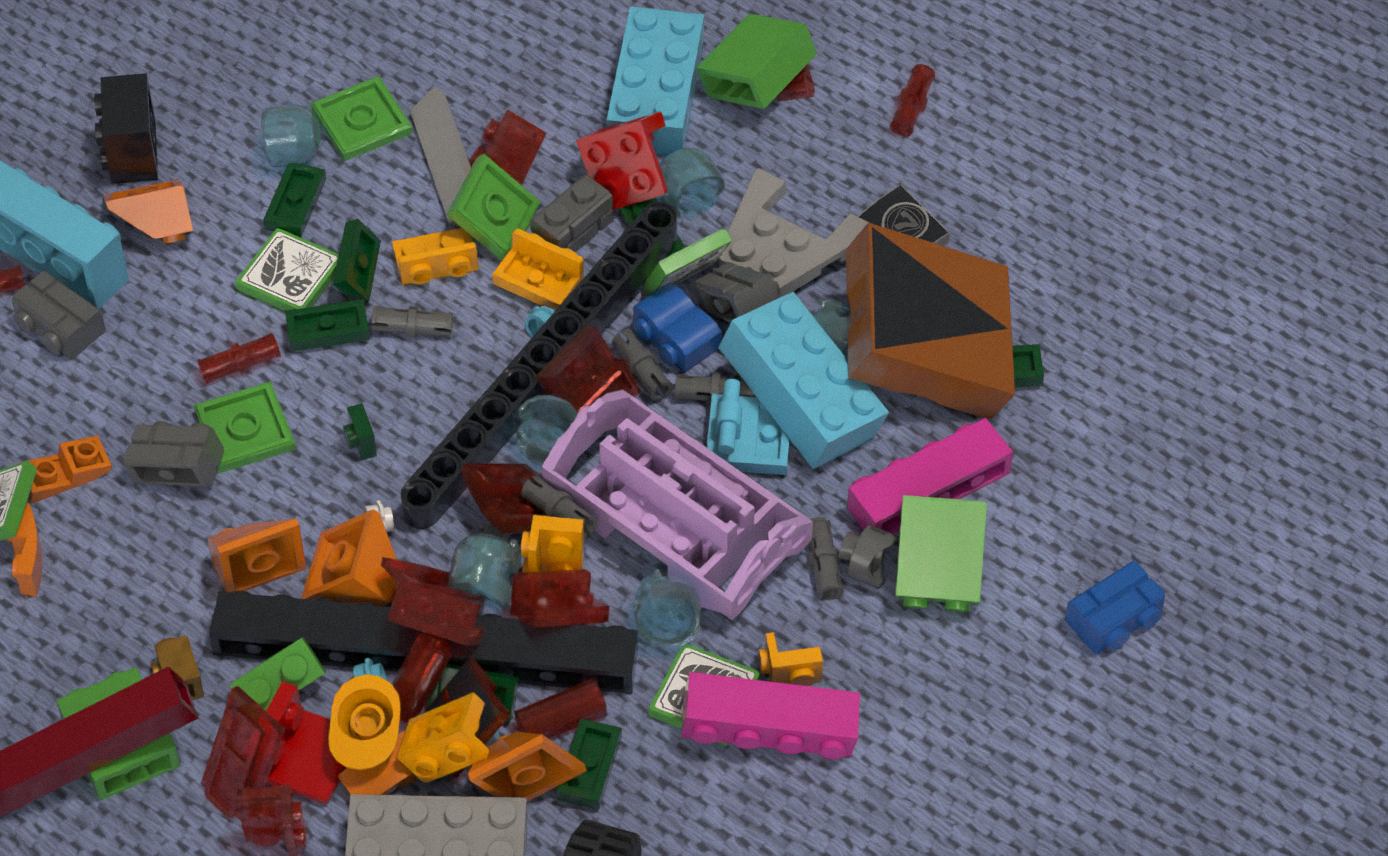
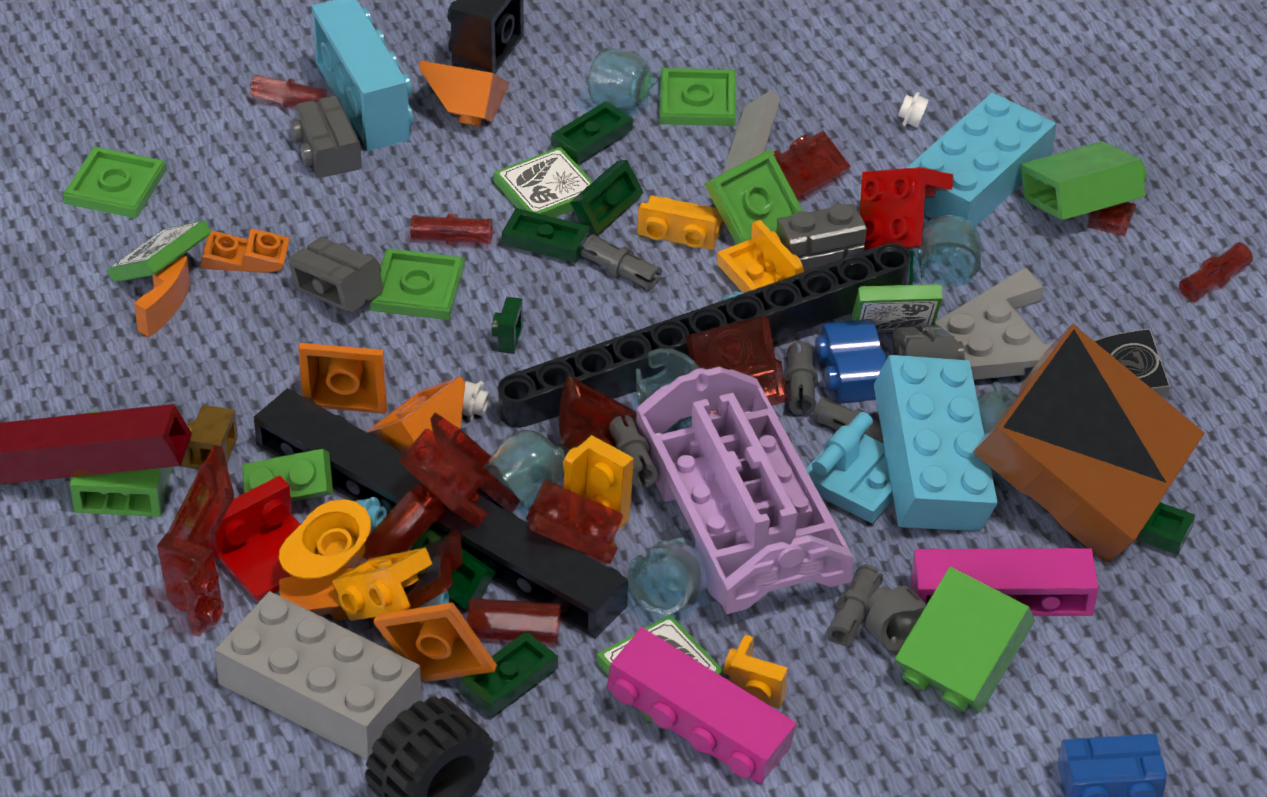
camera: 30 degrees right, 10 degrees down
none -> white plate [898,92,929,128]

